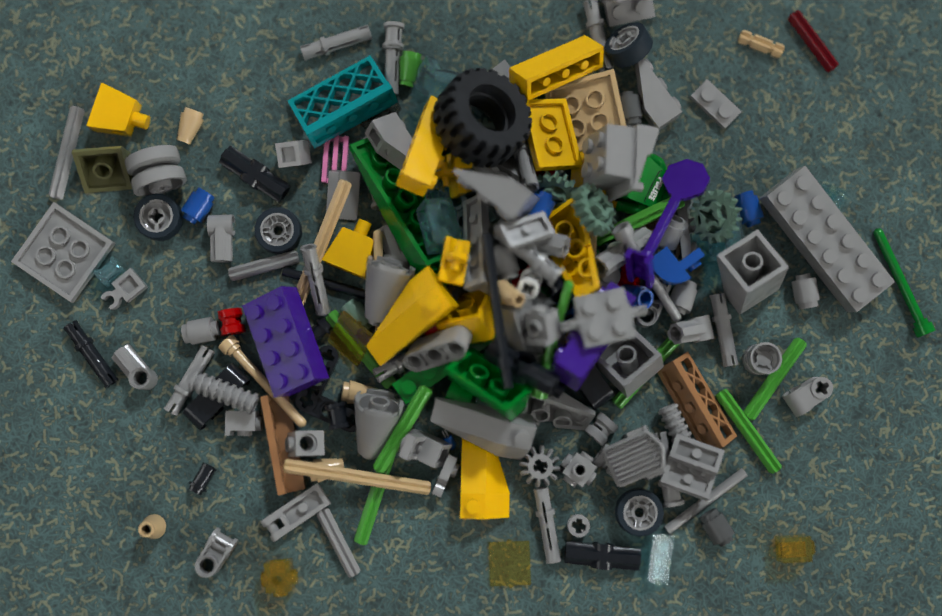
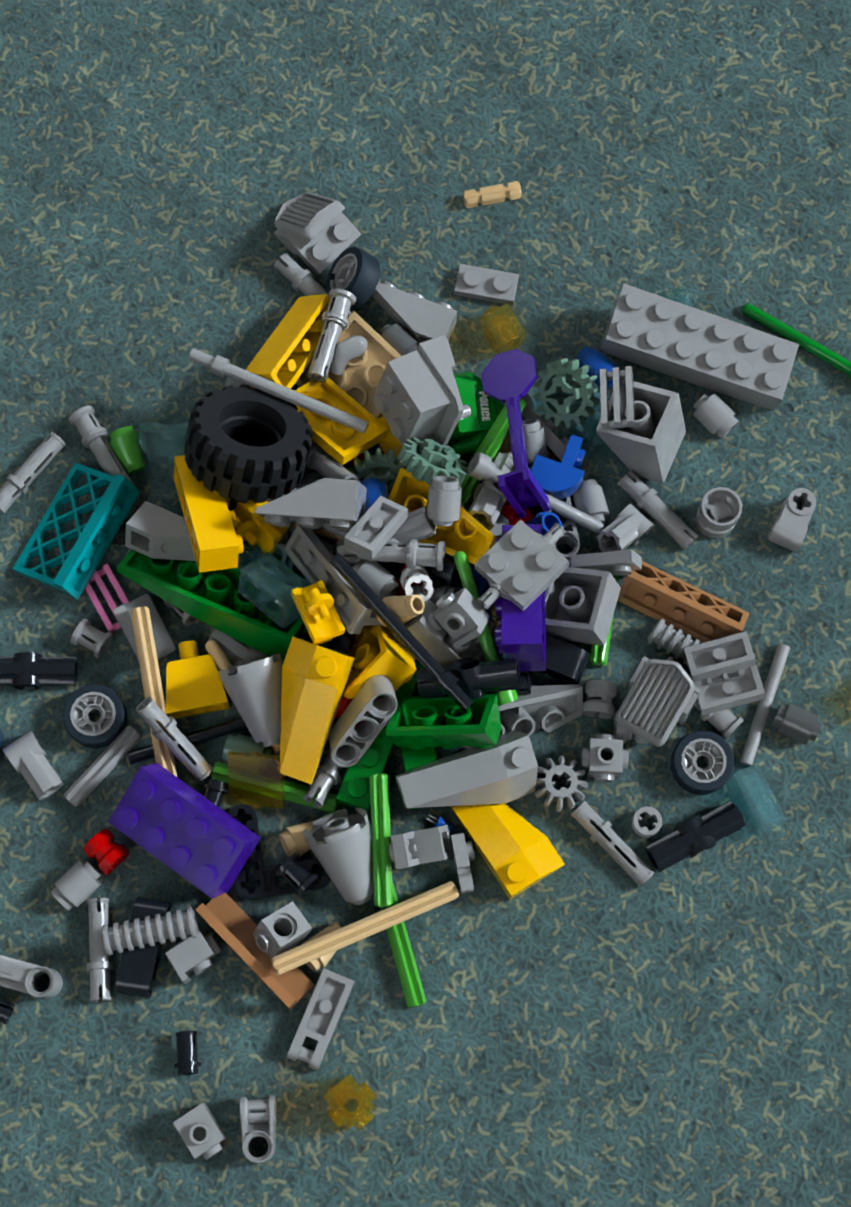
camera: 30 degrees left, 10 degrees down
tan cone [138,514,166,539] -> none
tan piece [218,335,307,427] -> none
light grey brick [275,139,312,168] -> none
light grey axle [317,508,360,578] -> none
clear yellow piece [489,539,531,588] -> none
bright green axle [715,389,782,474] -> none
bright green axle [743,337,807,420] -> none
dark red axle [788,10,839,72] -> none
none -> light grey bush [71,618,114,659]
none -> light grey brick [173,1103,227,1160]
none -> light grey bar [188,348,369,434]
none -> light grey pin [307,288,356,383]
none -> light grey arm [329,335,368,375]
none -> light grey brick [427,476,462,526]
none -> clear yellow brick [480,303,526,354]
none -> light grey plate [571,549,642,576]
none -> light grey tile [600,366,635,429]

